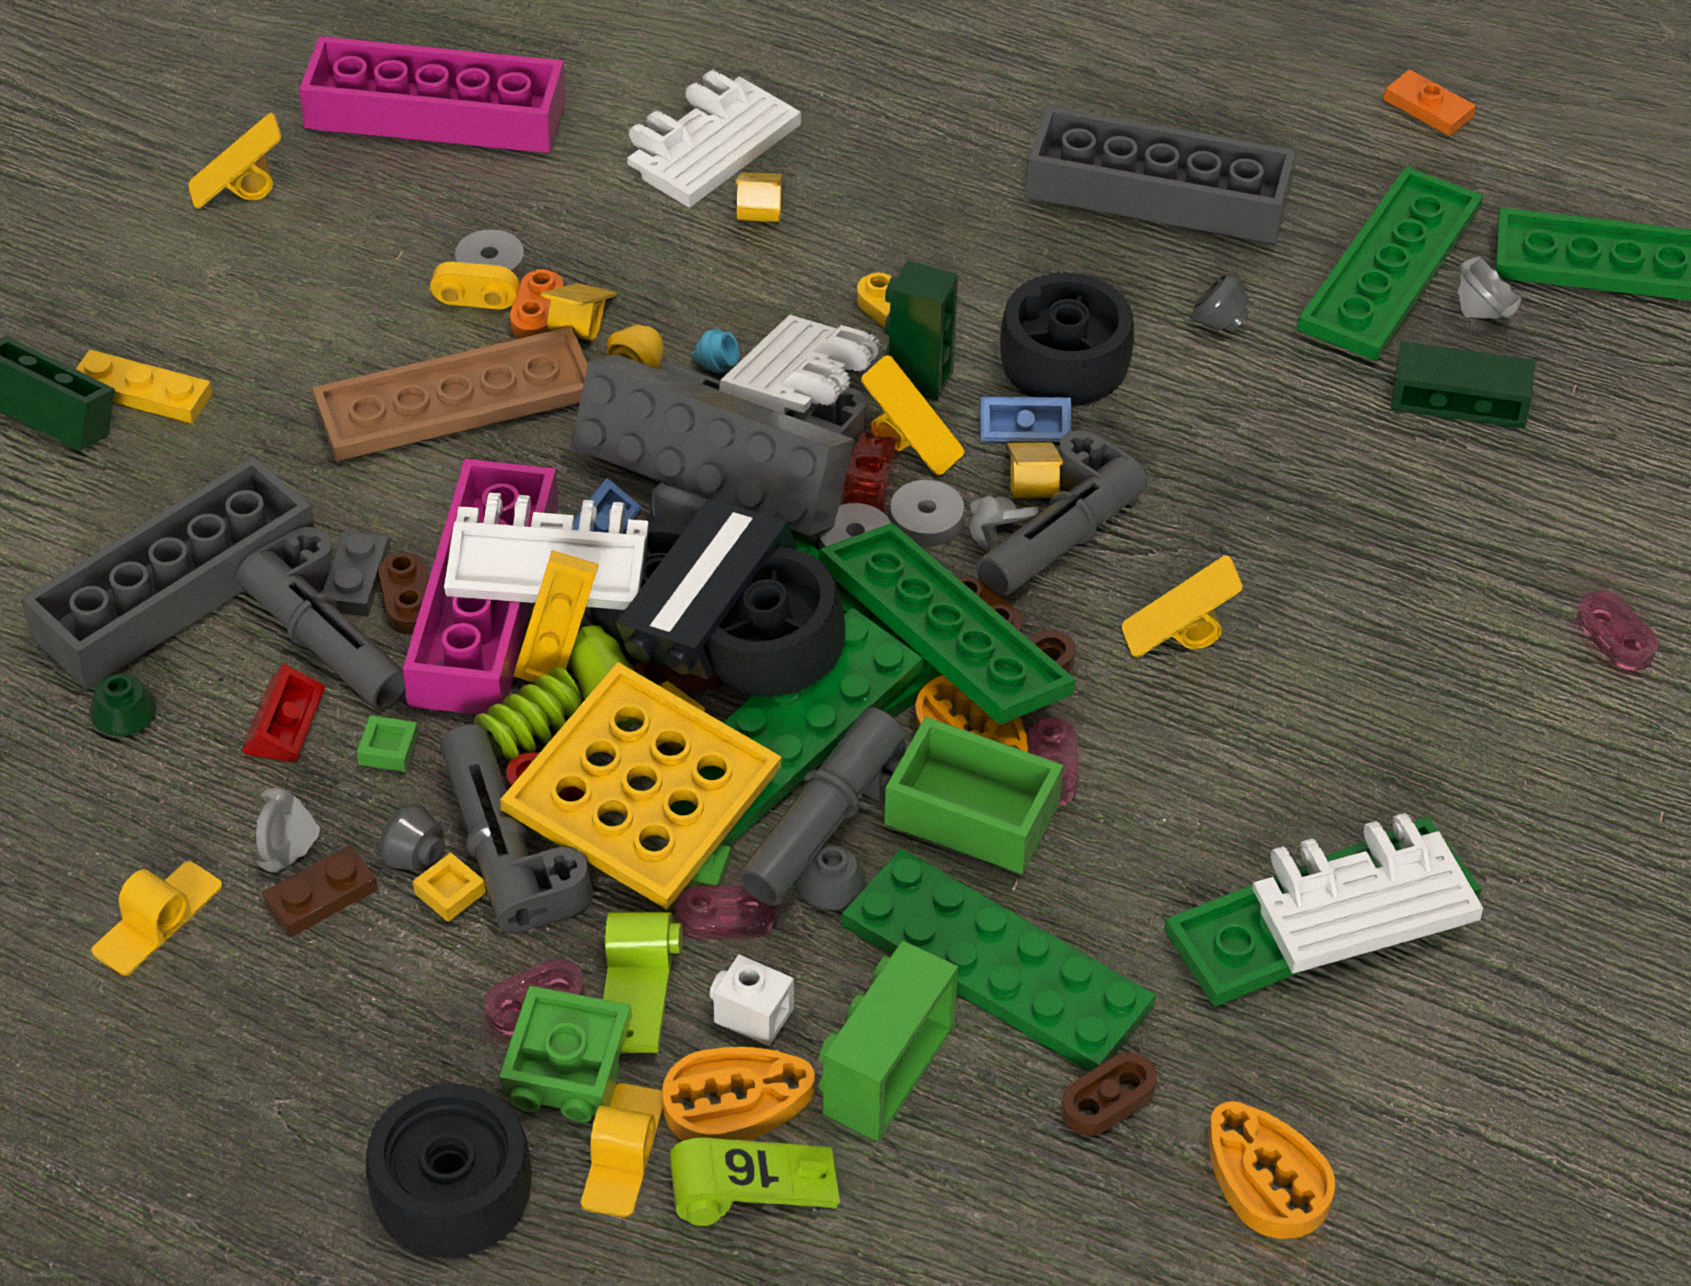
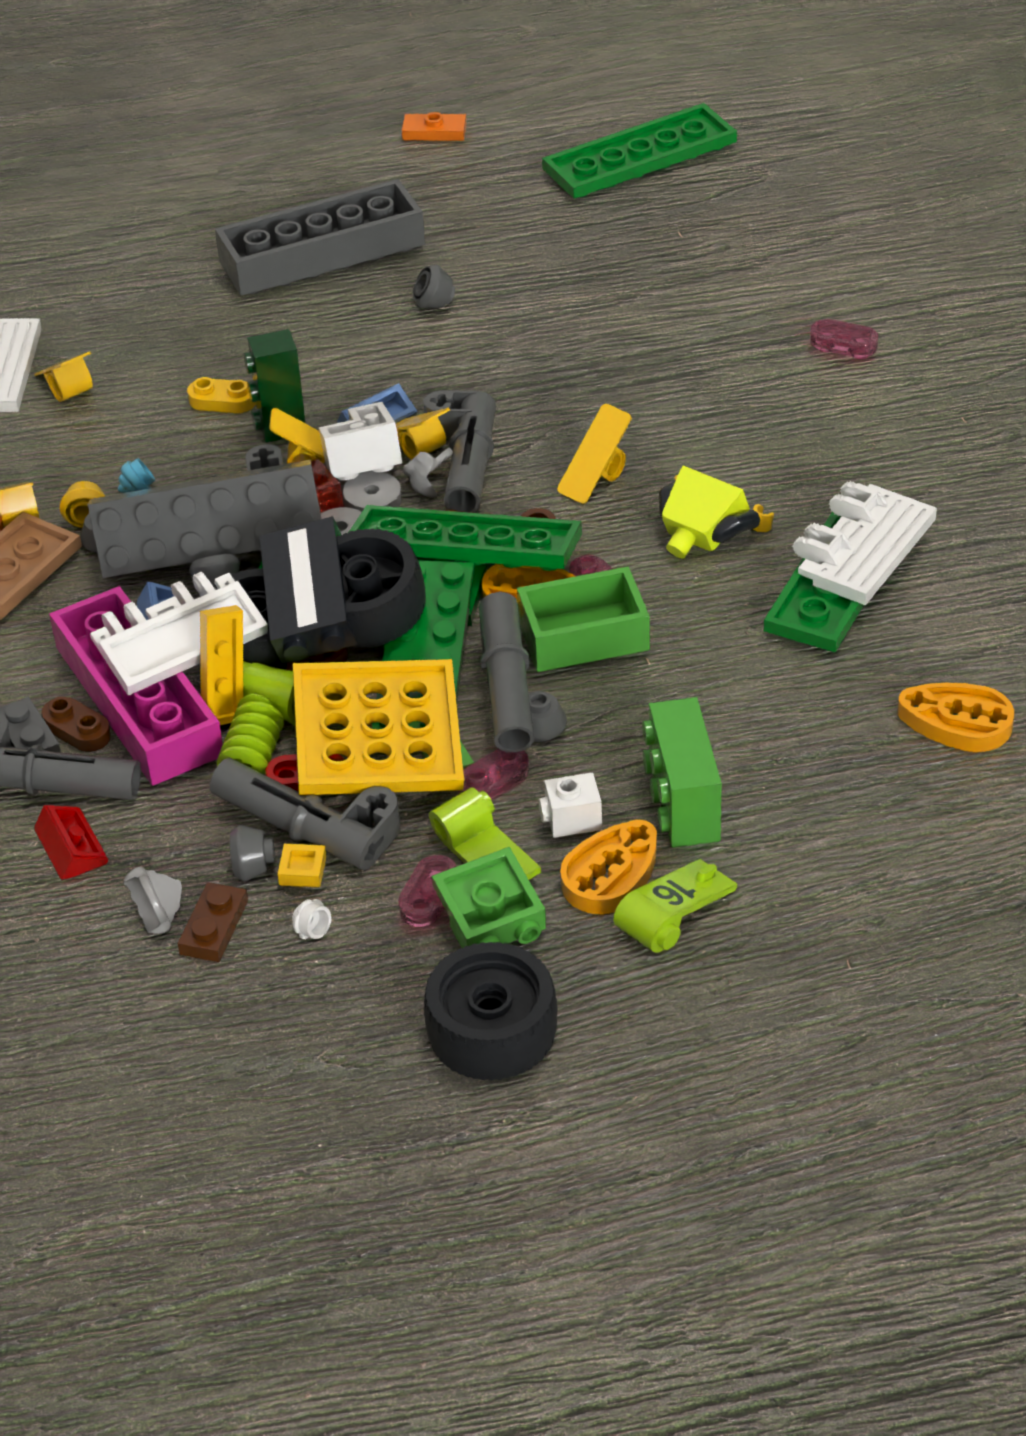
camera: 35 degrees left, 5 degrees down
yellow piece [91,861,222,976] -> none
bright green plate [356,715,419,772] -> none
yellow piece [581,1083,663,1218] -> none
white hinge [719,315,883,414] -> none
green plate [842,848,1156,1072] -> none
black wheel [1000,272,1134,406] -> none
reddish brown plate [1061,1052,1157,1136] -> none
green plate [1297,167,1484,361] -> none
dark green brick [1391,341,1535,429] -> none
light grey piece [1458,256,1522,319] -> none
none -> white plate [292,899,331,940]
none -> white brick [318,402,402,480]
none -> neon yellow torso [659,465,775,559]

